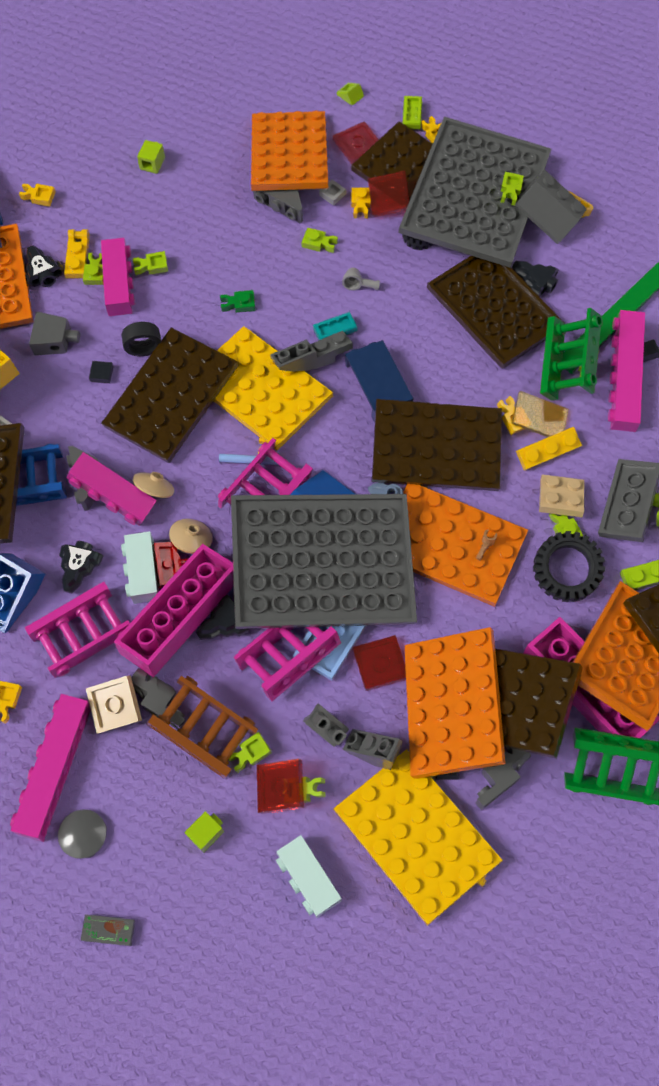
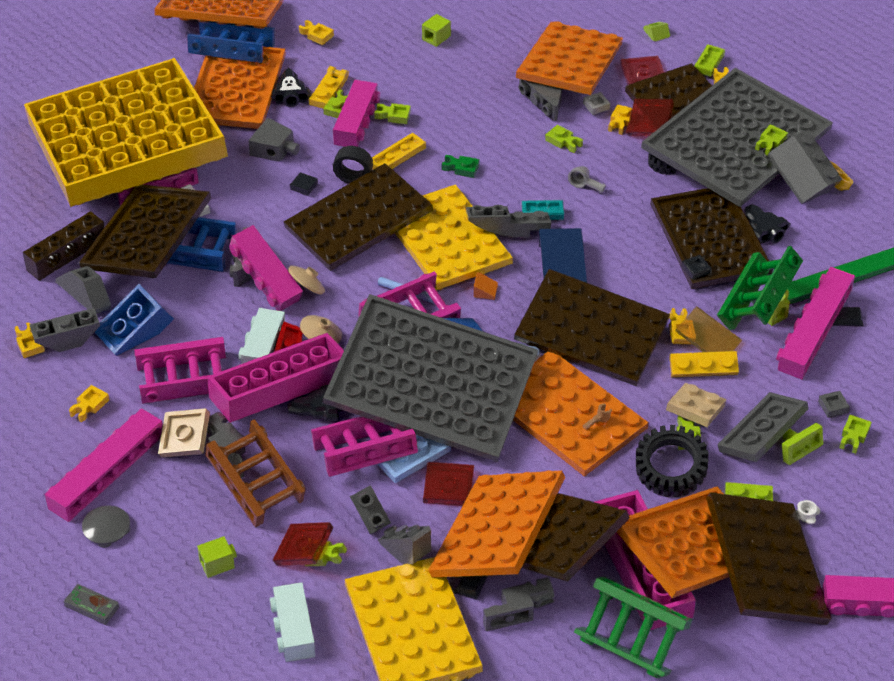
camera: 20 degrees right, 20 degrees down
black rock [59,541,104,594] -> none
lime plate [229,732,273,773] -> none
none -> yellow plate [372,132,426,170]
none -> orange slope [474,272,498,300]
none -> black tile [681,255,711,280]

